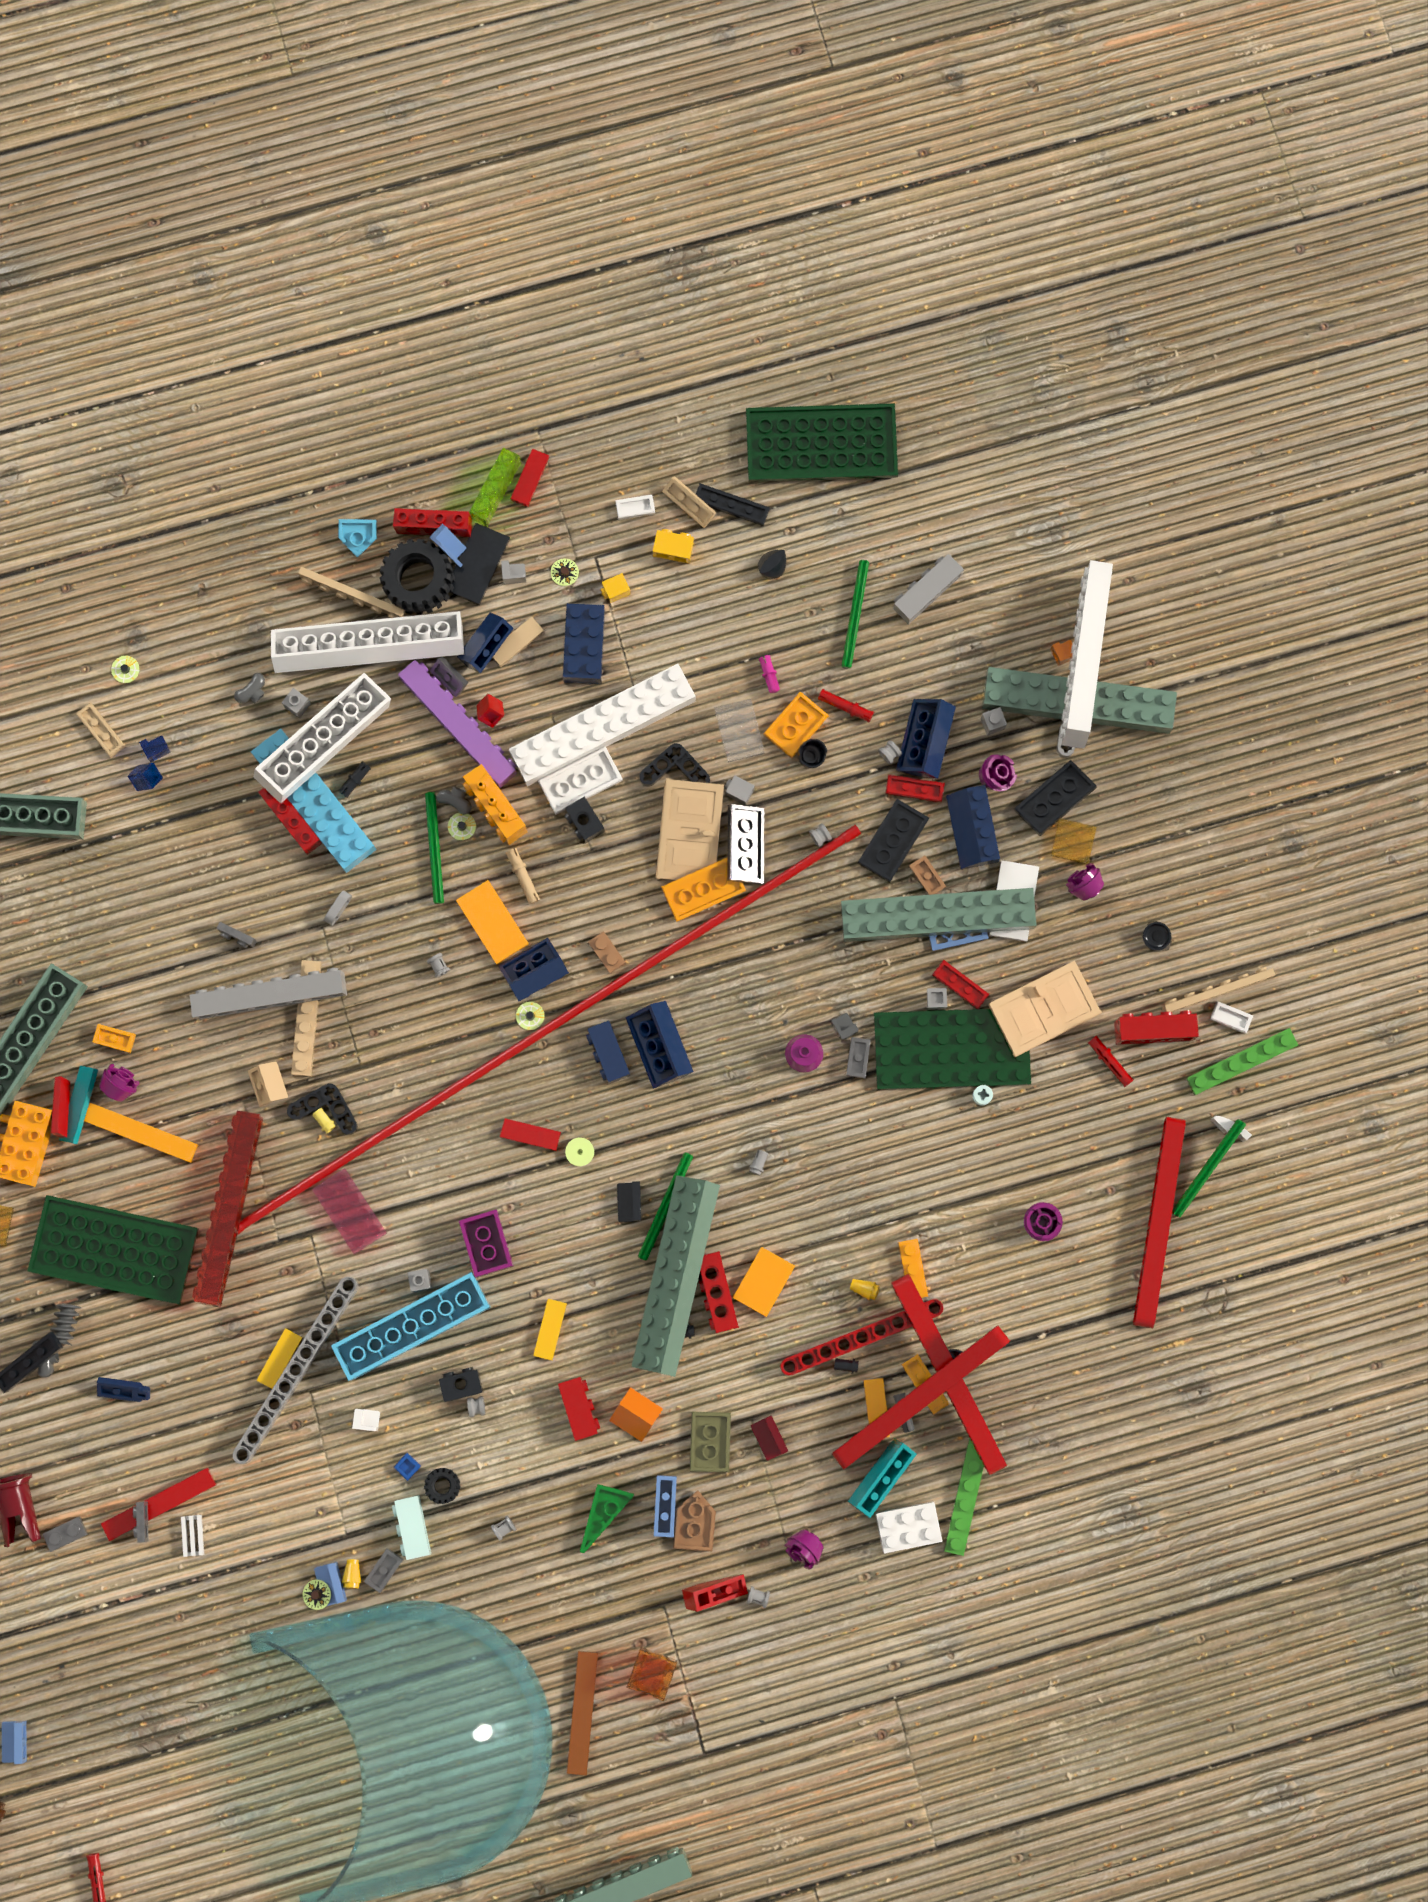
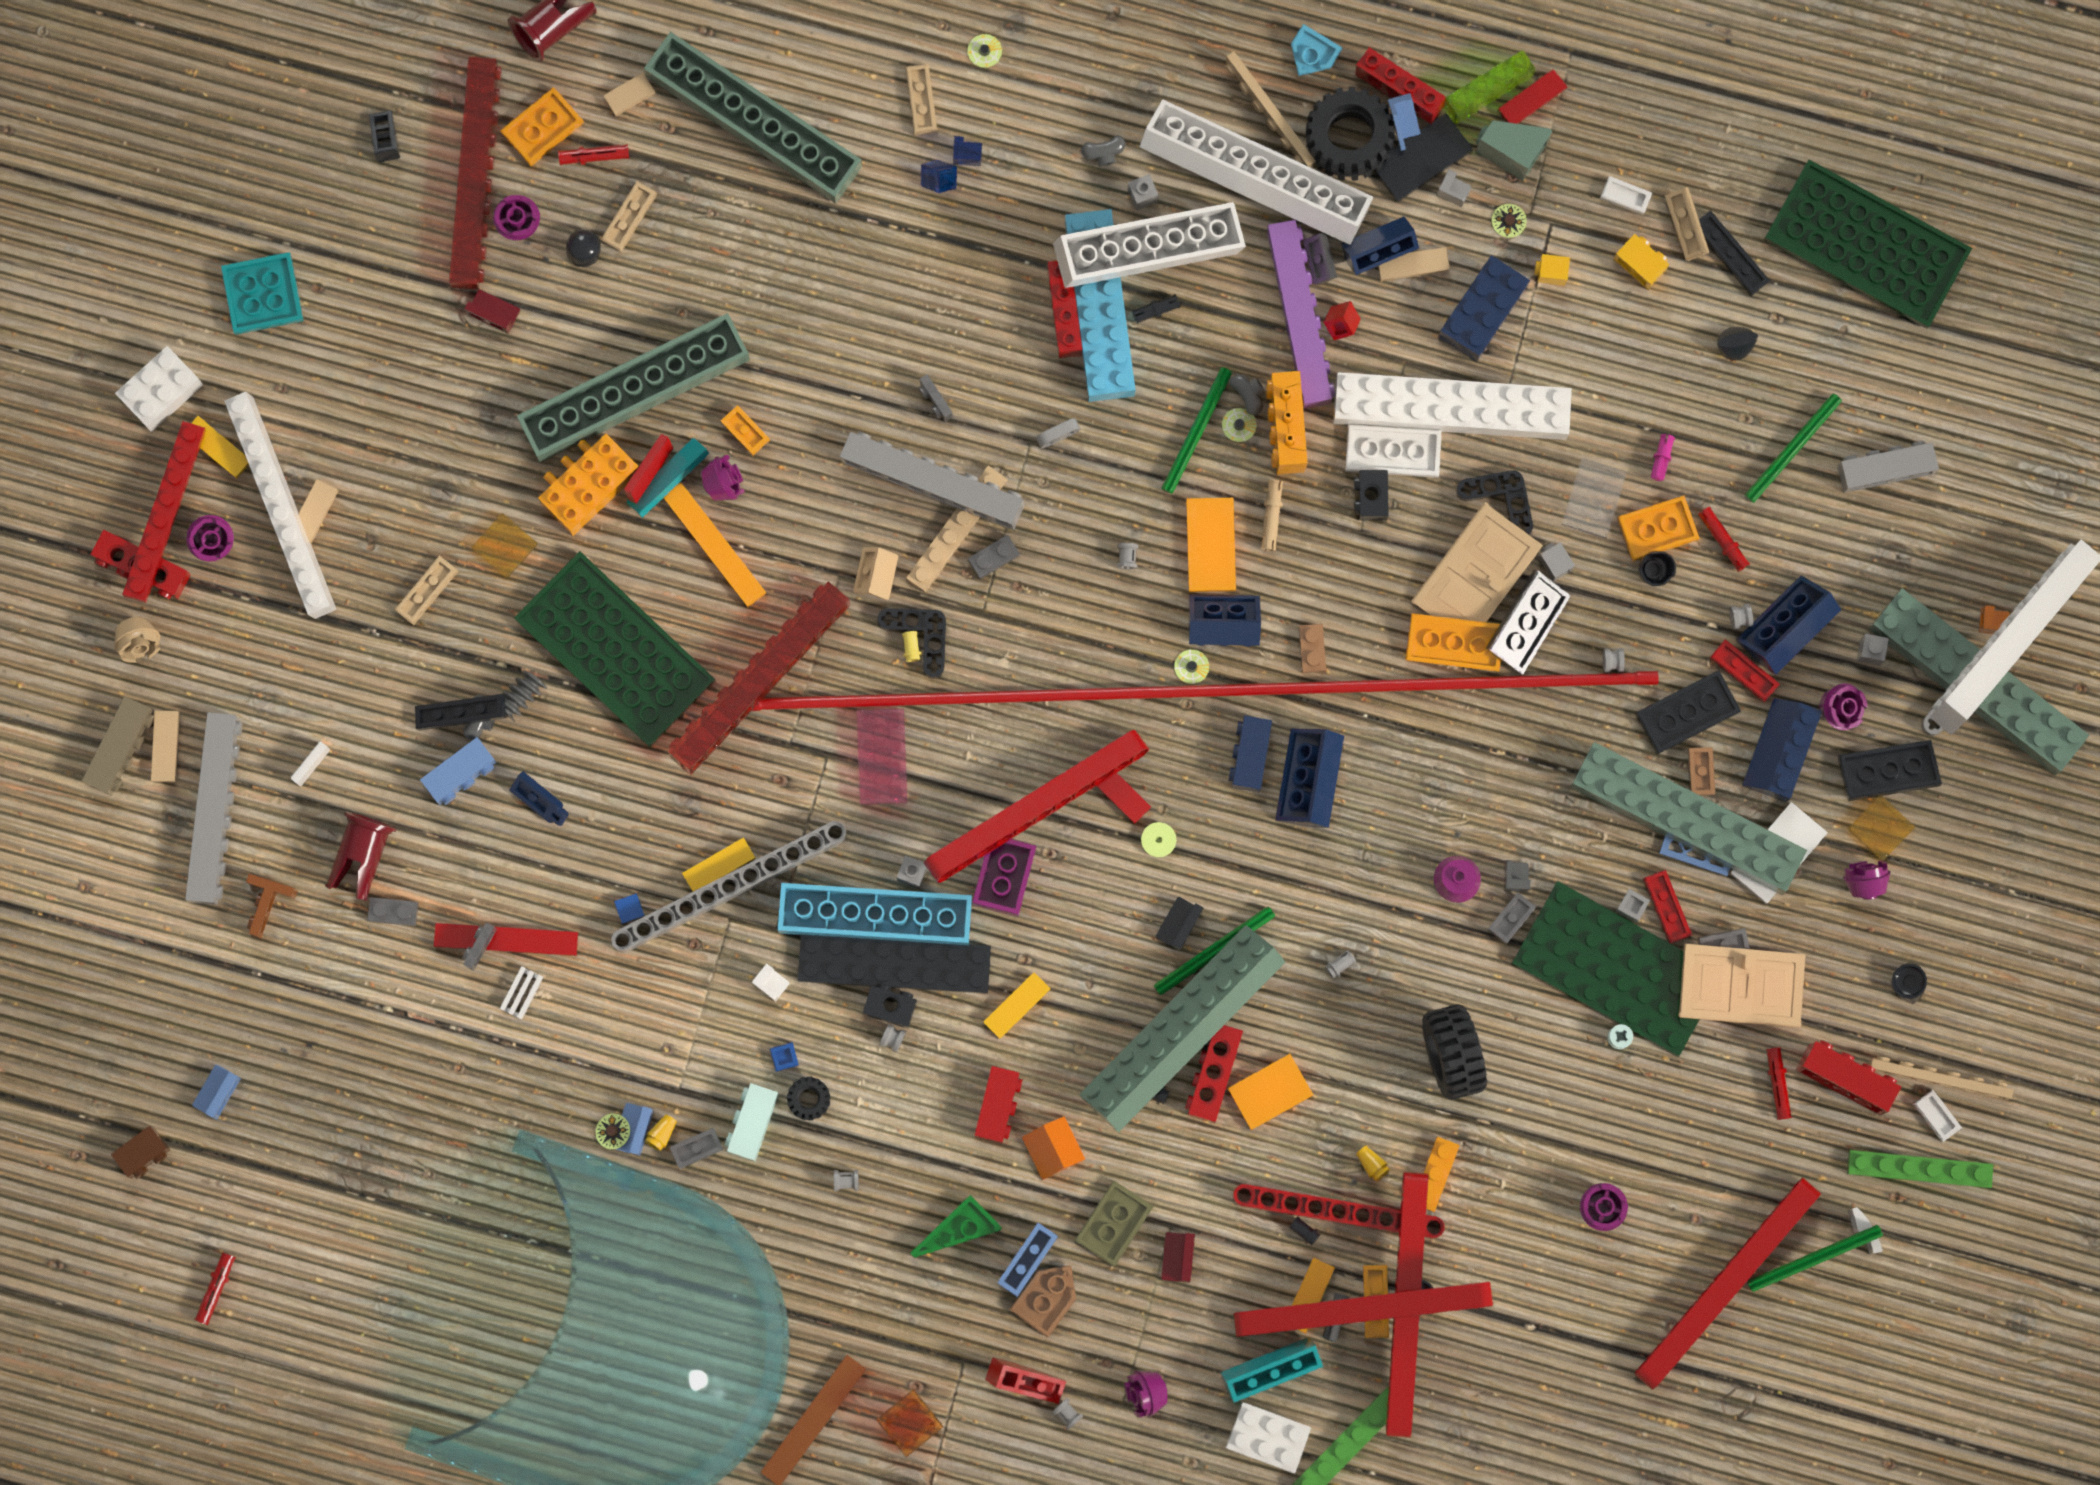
camera: 30 degrees right, 0 degrees up
none -> medium blue brick [420,737,497,805]
none -> blue tile [614,893,645,925]
none -> black plate [798,934,991,994]
none -> red beam [924,730,1149,883]
none -> flat silver plate [968,535,1020,580]
none -> black tyre [1422,1004,1487,1100]
none -> sand green slope [1476,120,1552,181]
none -> flat silver plate [1698,928,1750,949]

